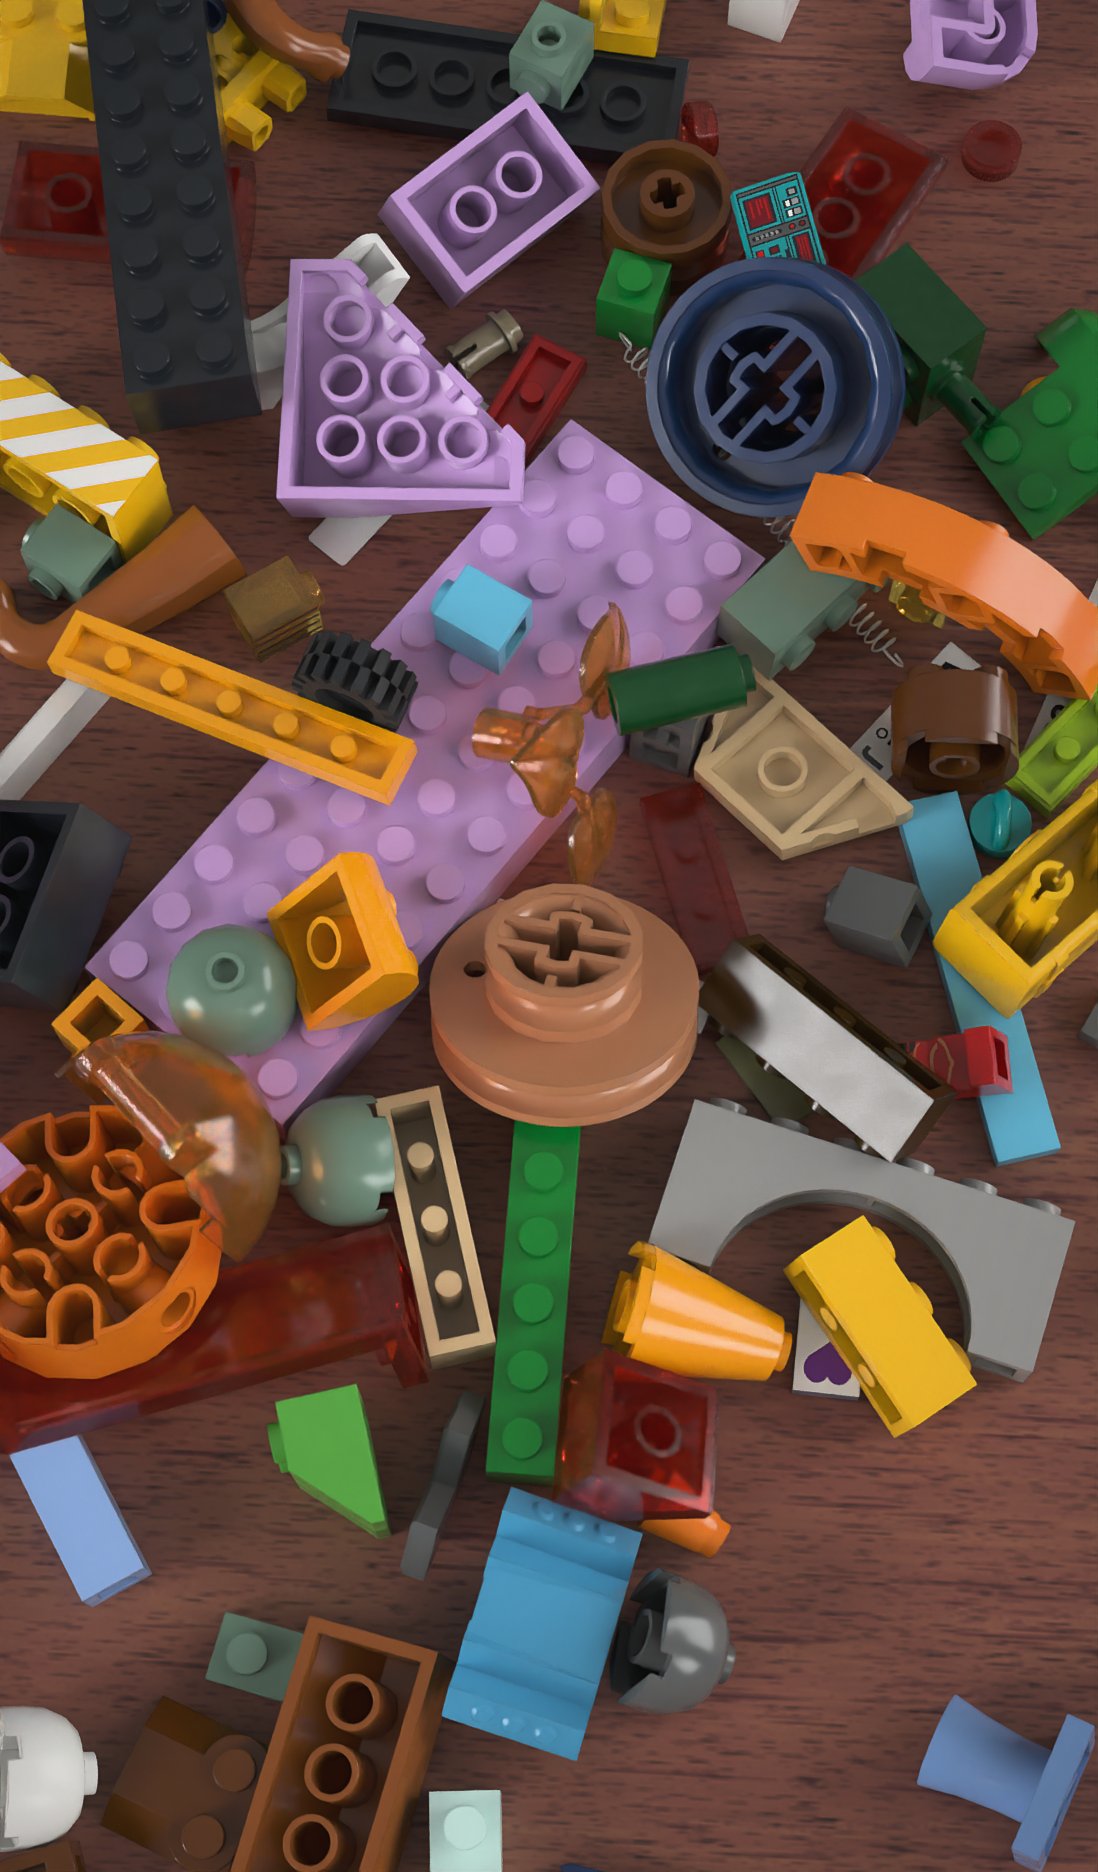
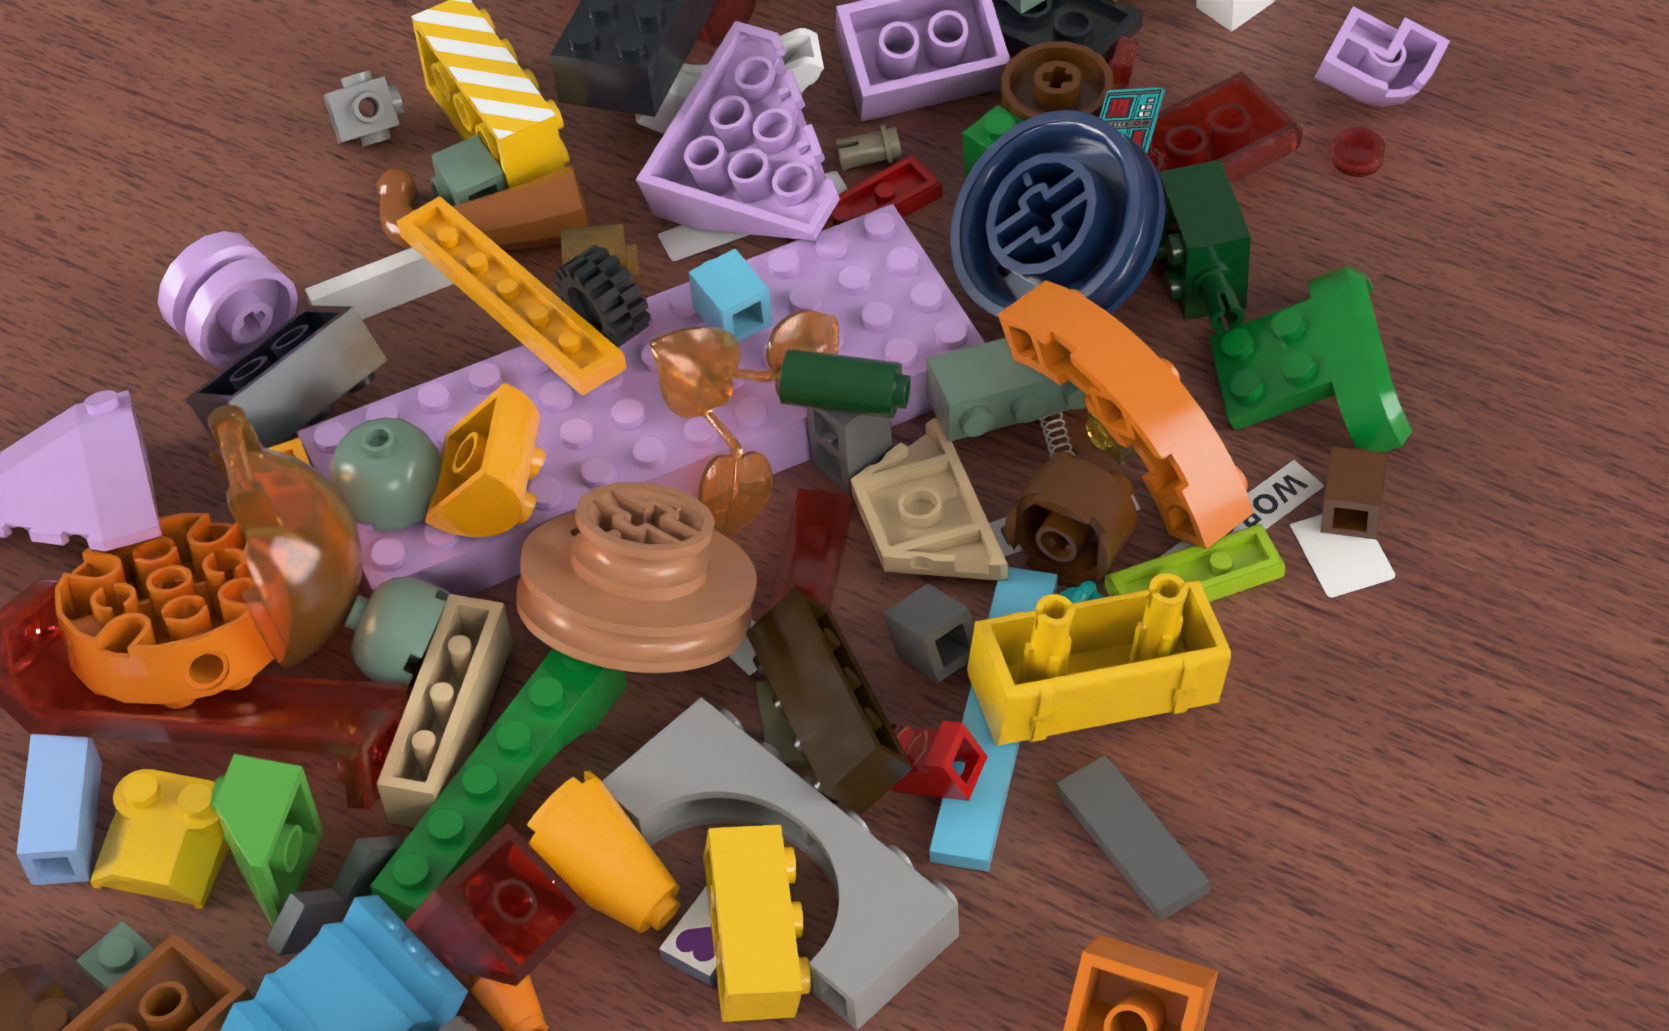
camera: 30 degrees right, 20 degrees down
none -> yellow slope [90,769,229,909]

